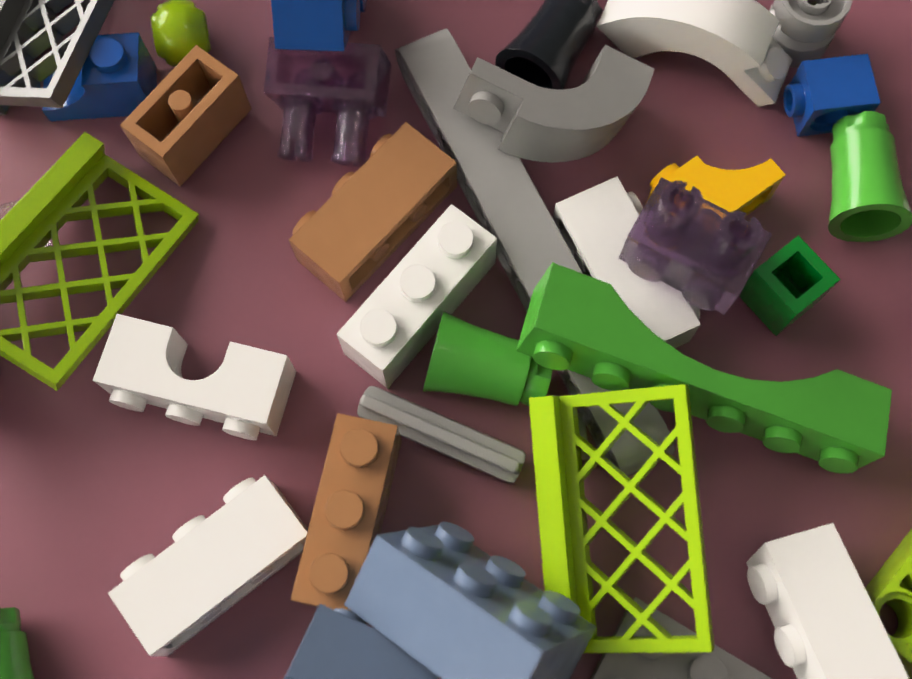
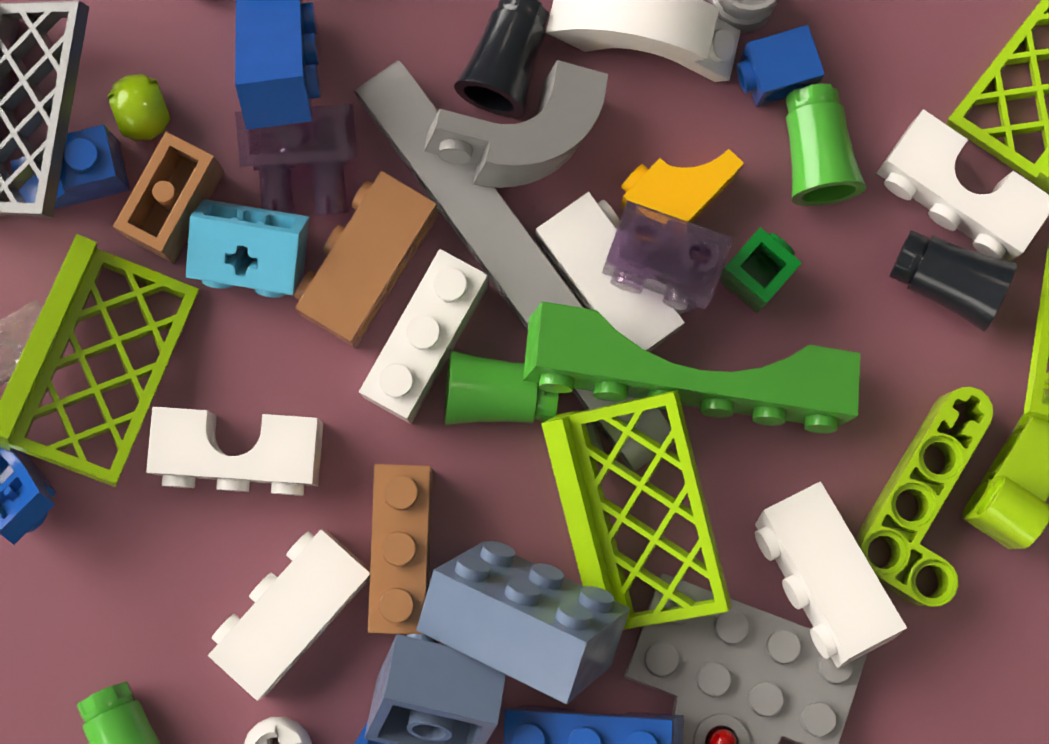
camera: 15 degrees left, 10 degrees up
light grey axle [357,386,526,483] -> none
none -> medium azure brick [186,199,309,298]

